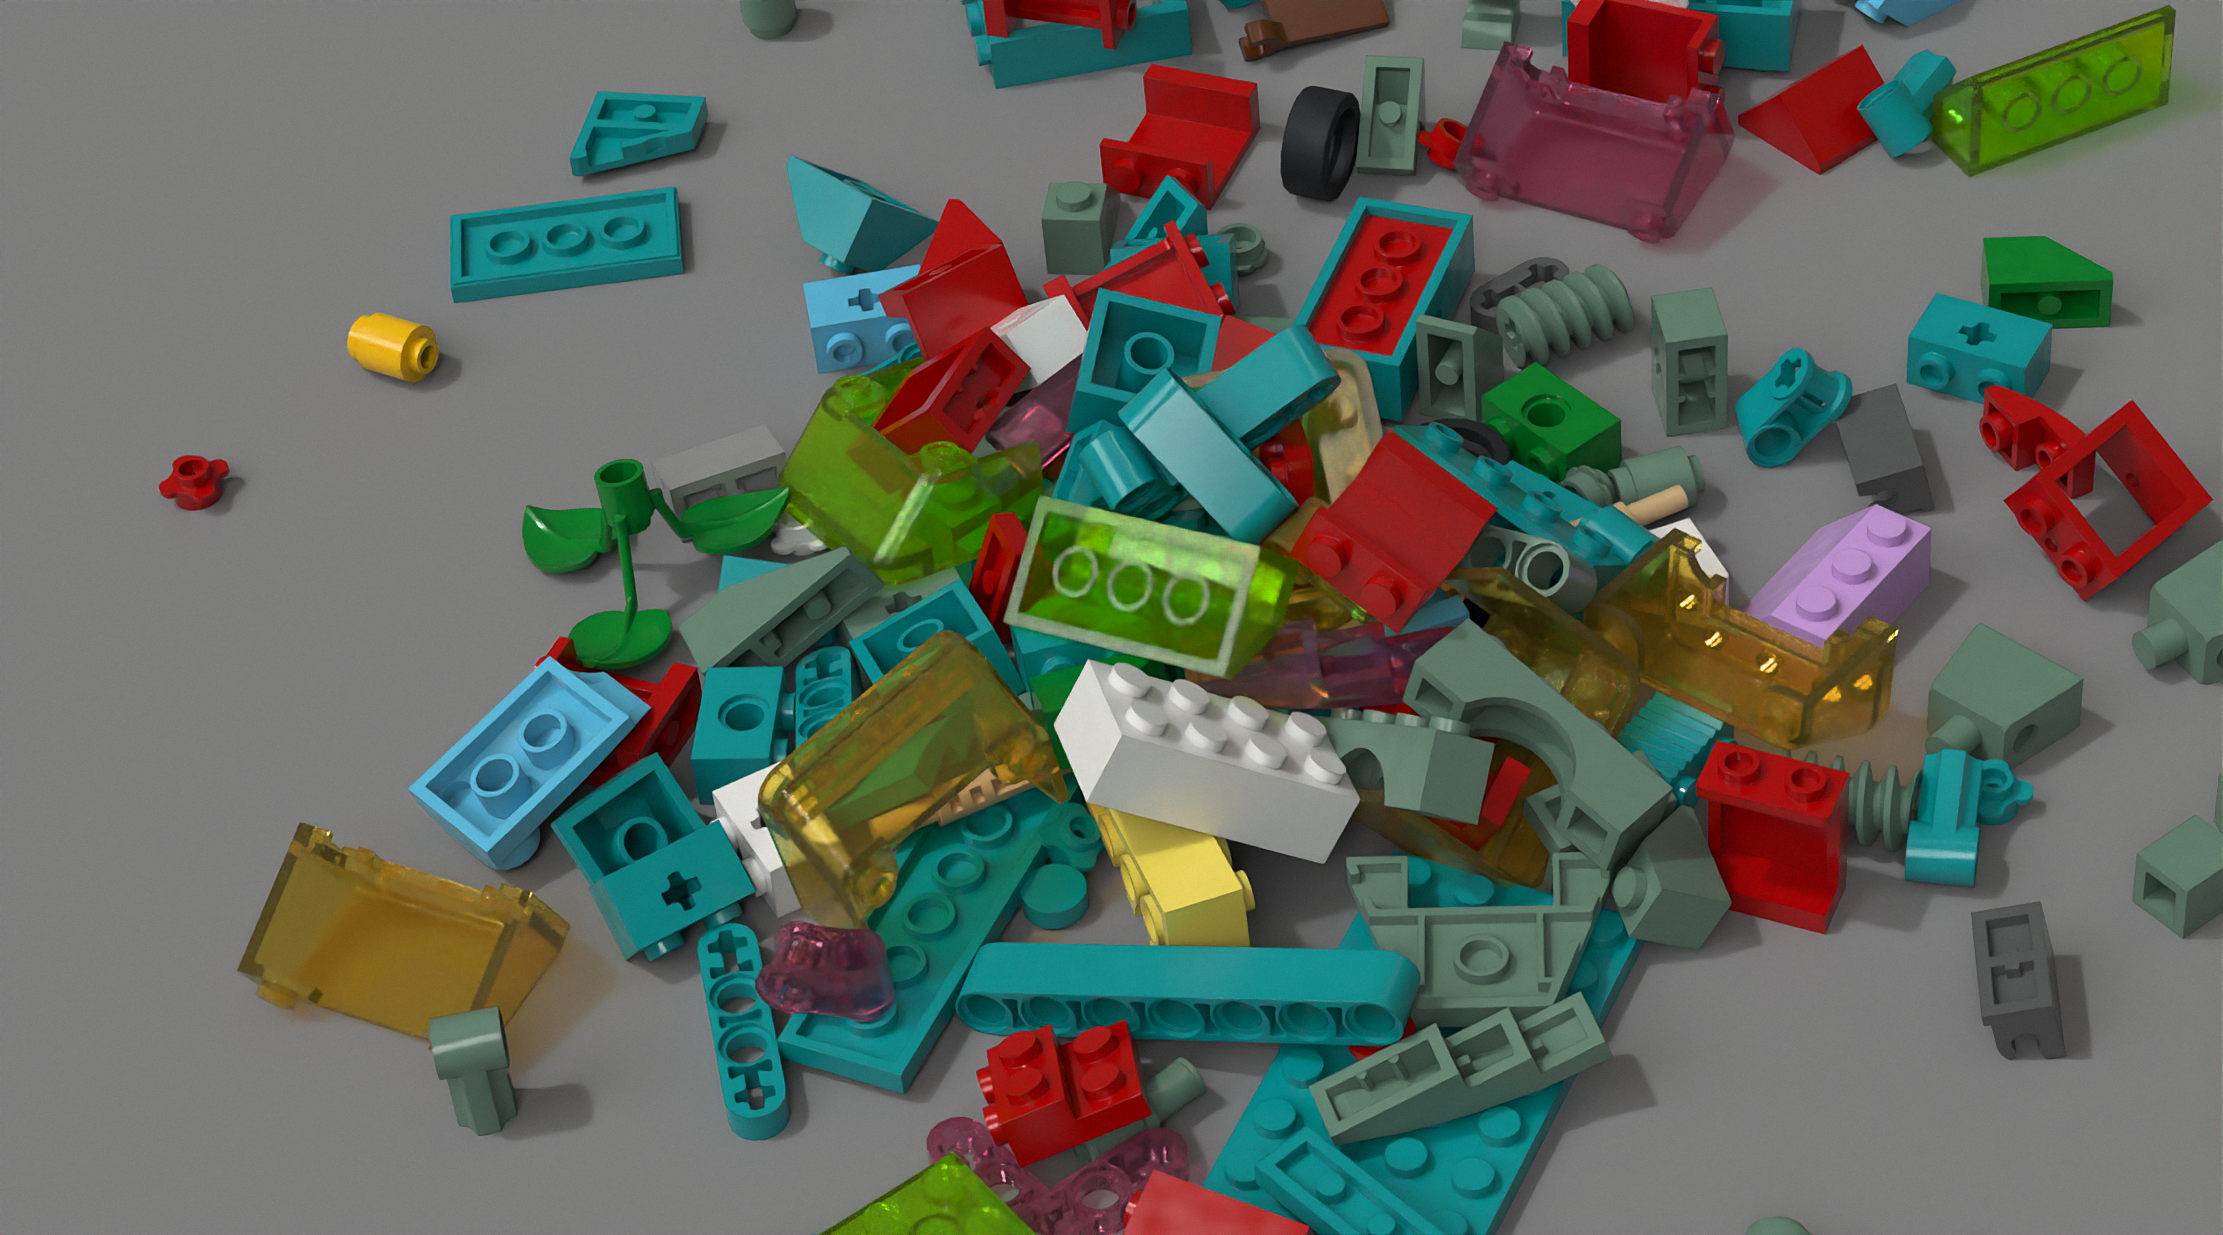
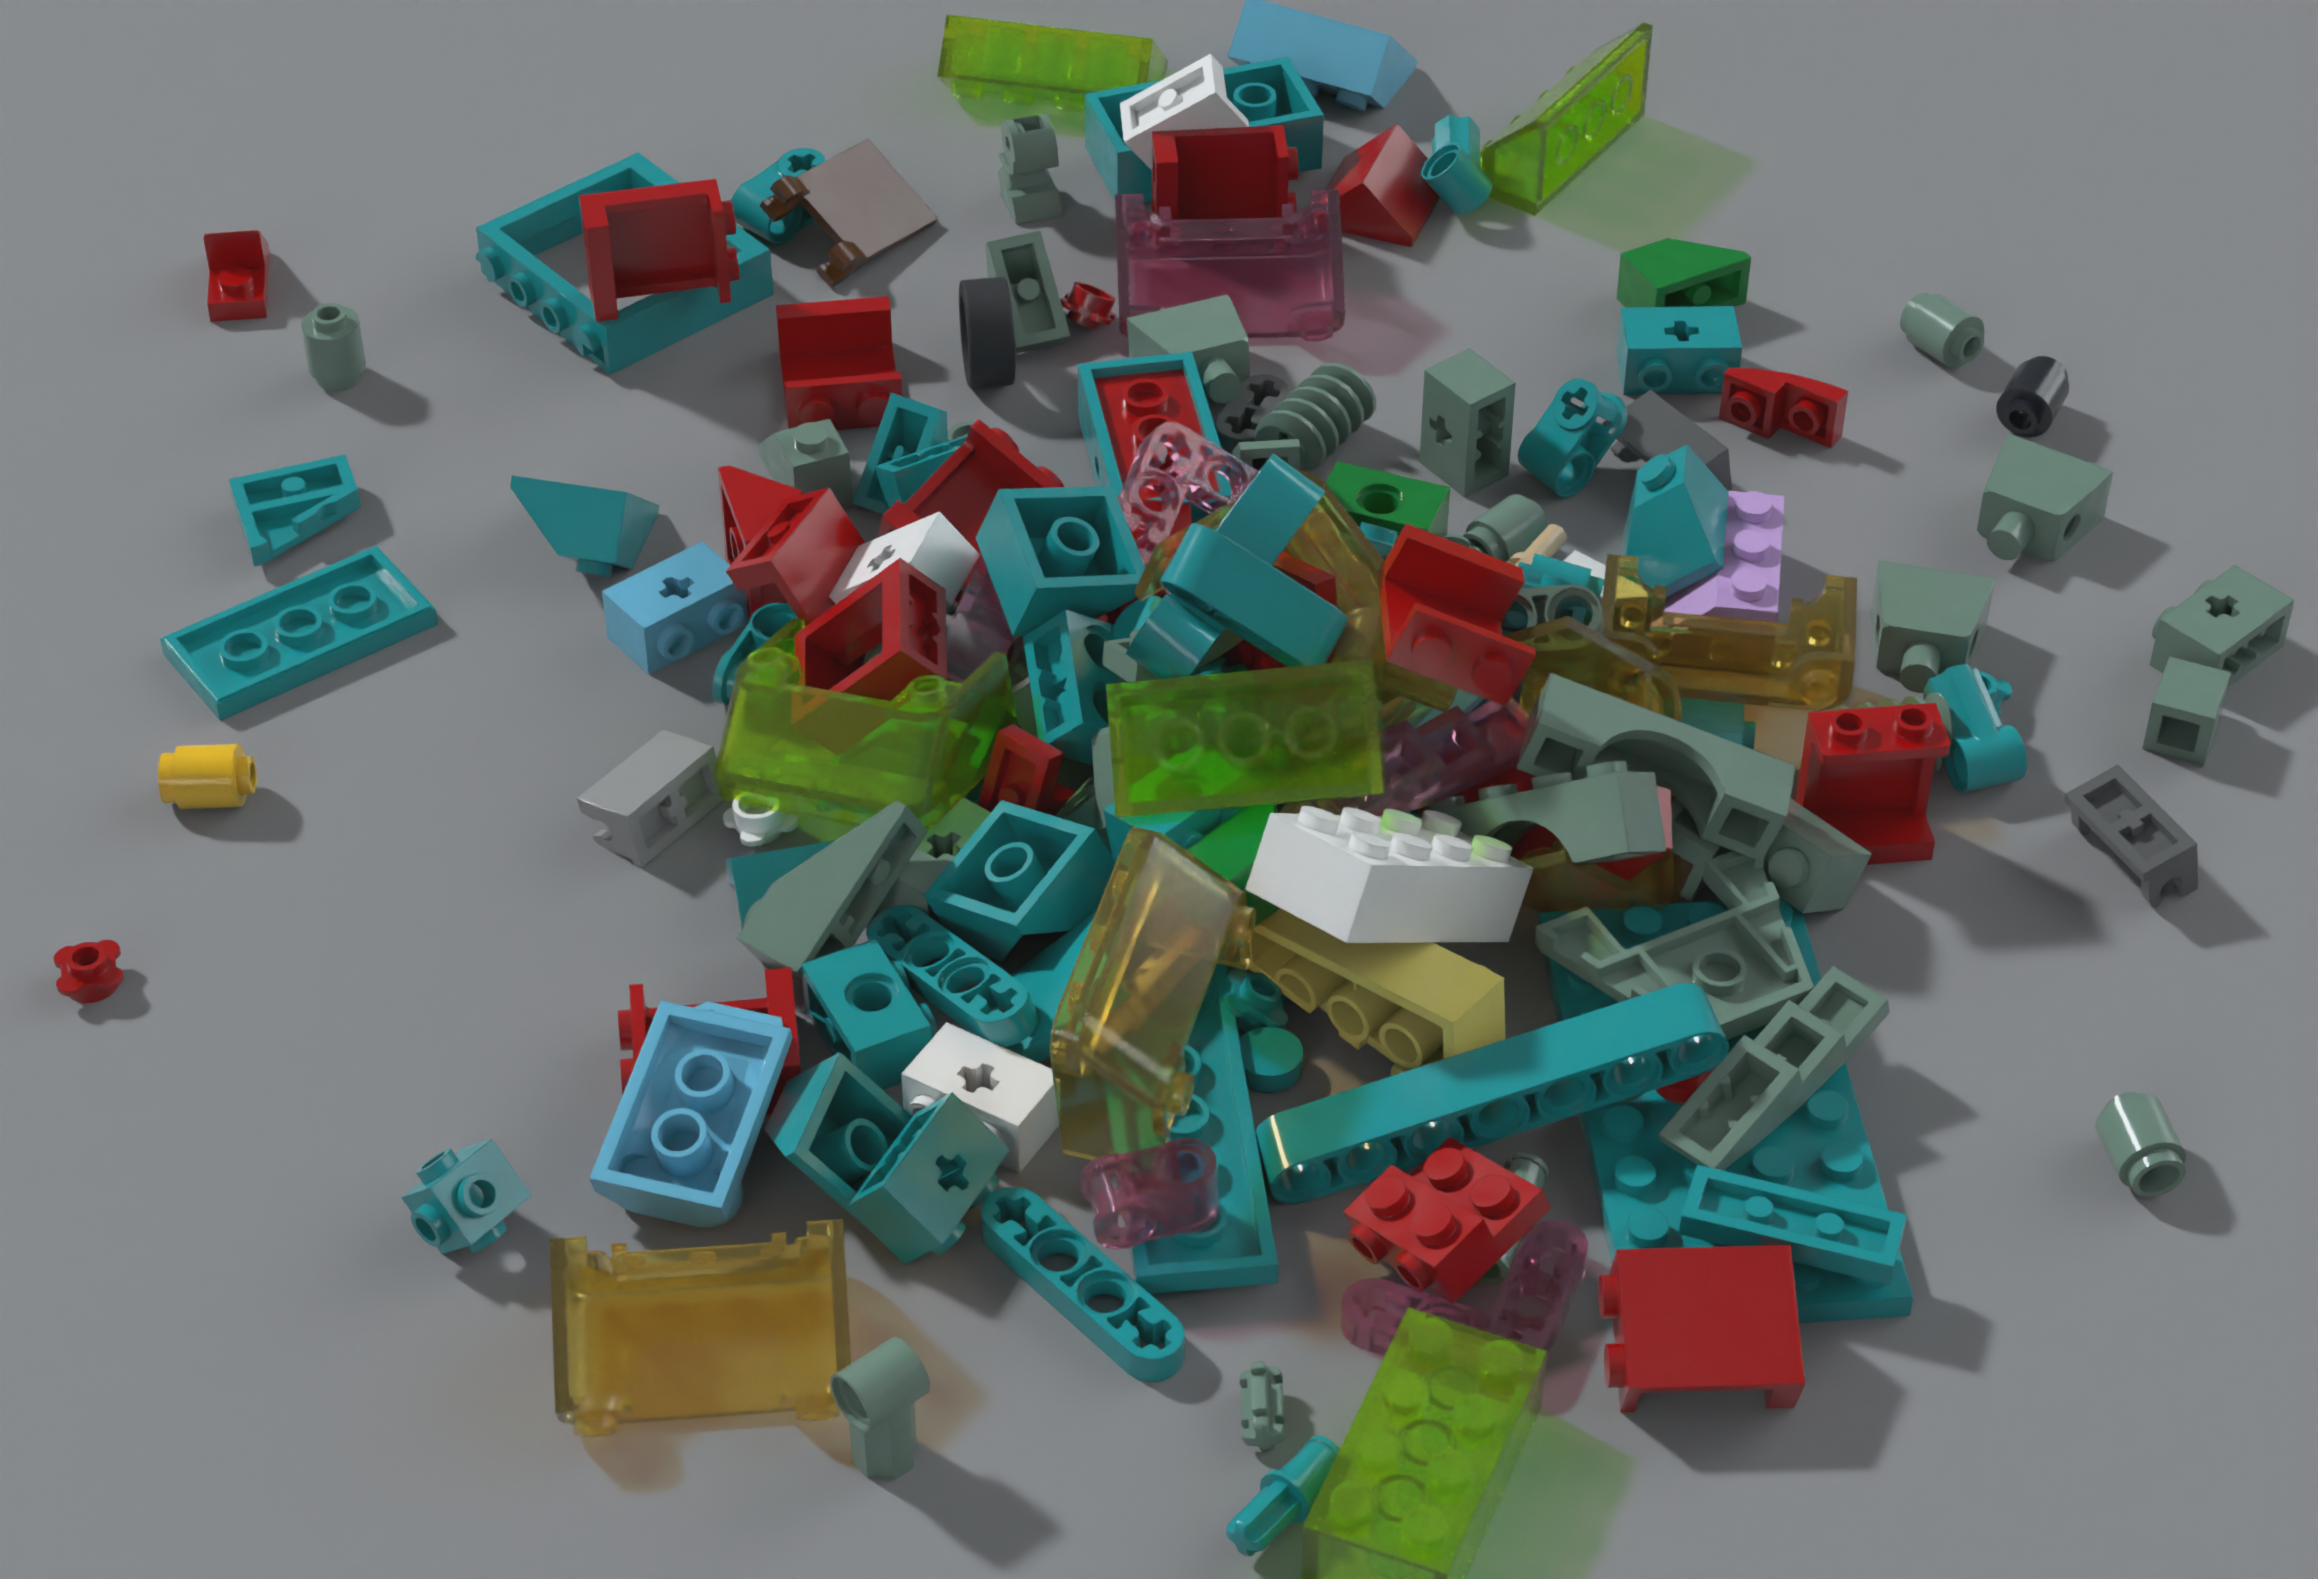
camera: 35 degrees left, 0 degrees up
green plant [522,459,790,669] -> none
red window [2003,400,2213,601] -> none
none -> teal brick [401,1138,532,1254]
none -> clear pink beam [1118,422,1259,567]
none -> sand green torso [1127,295,1250,404]
none -> sand green piece [1240,1361,1285,1451]
none -> teal slope [1620,444,1729,607]

